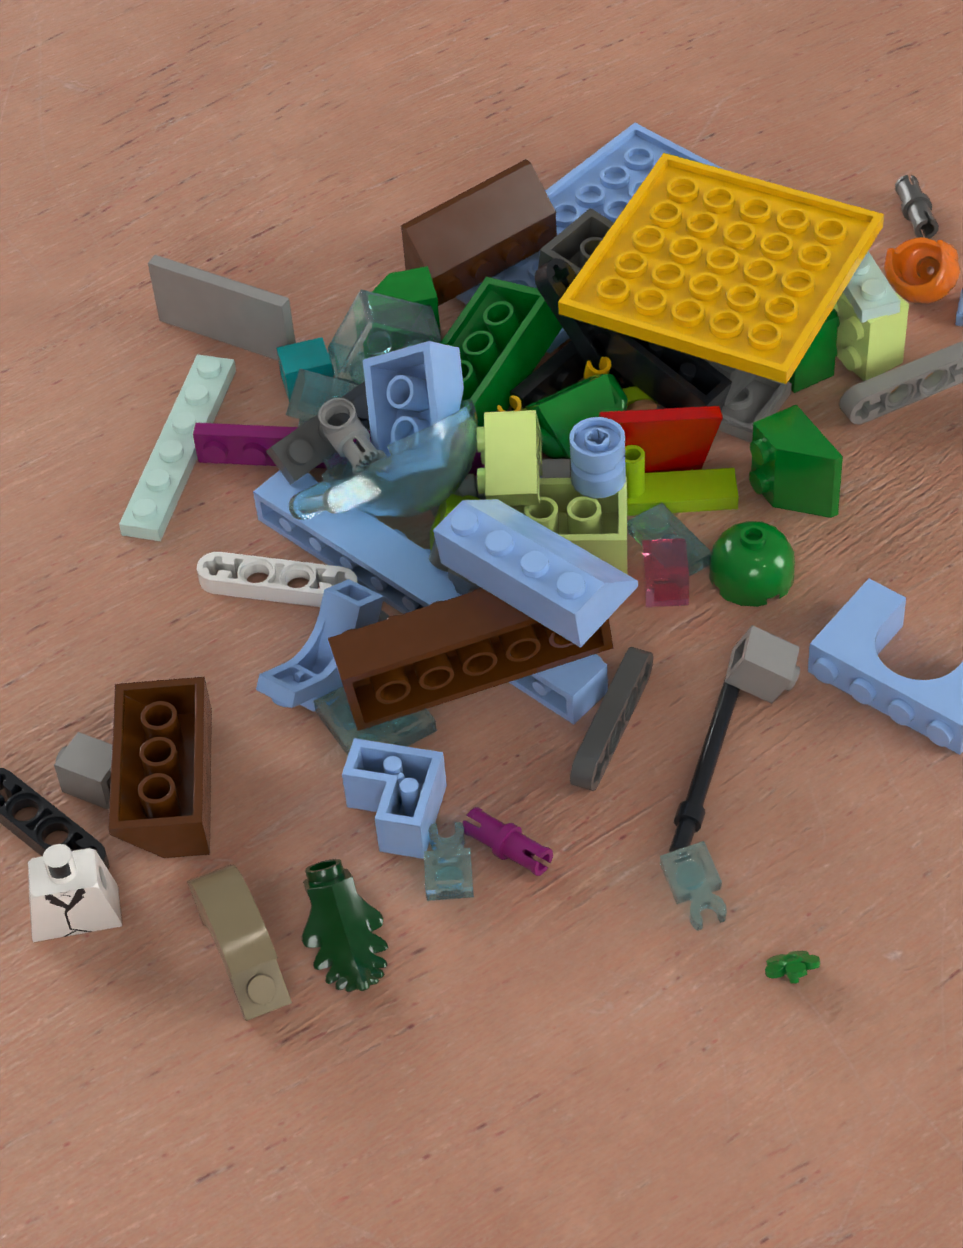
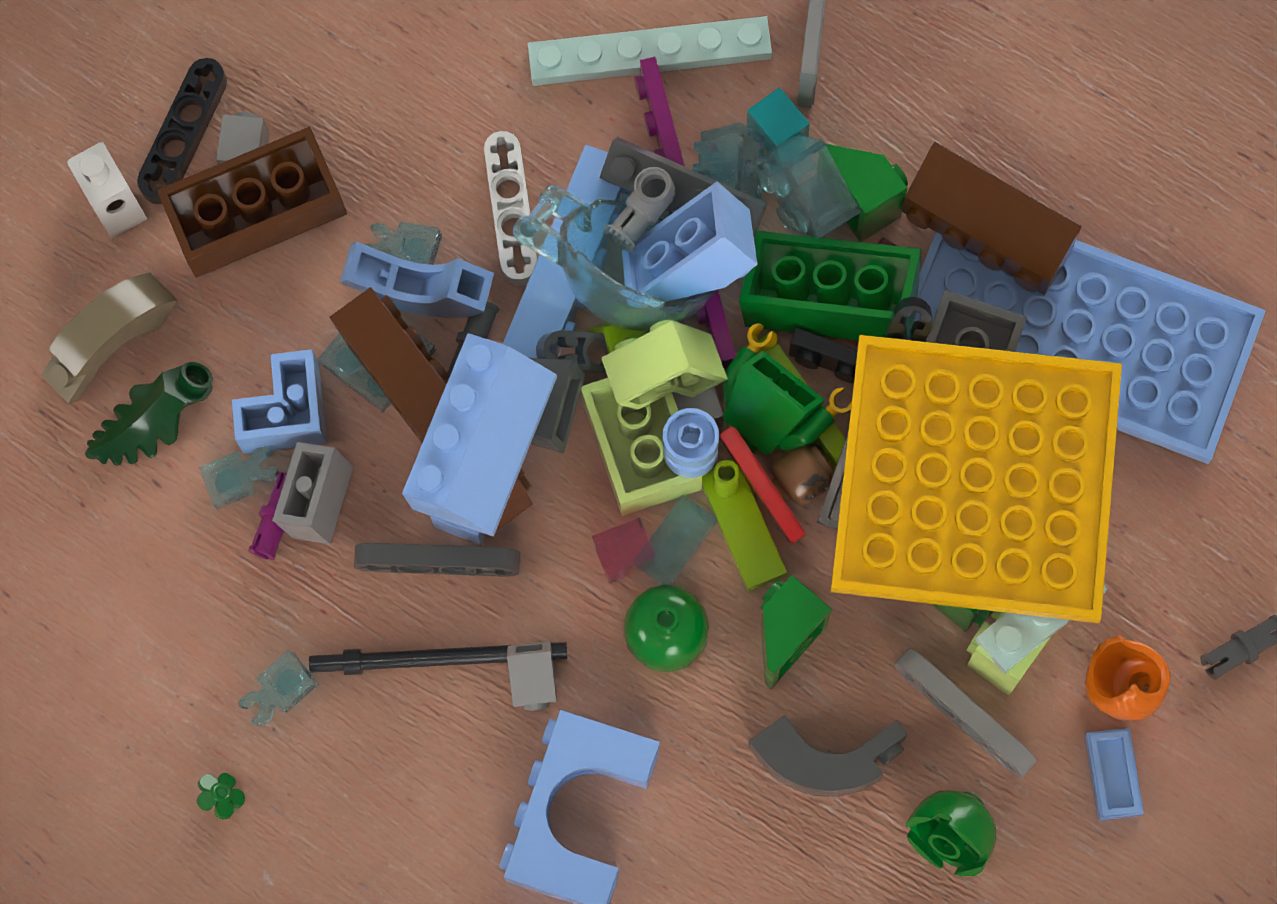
camera: 70 degrees right, 25 degrees up
none -> light grey brick [272,442,354,544]
none -> clear light blue plate [365,222,442,265]
none -> dark grey arch [748,715,907,797]

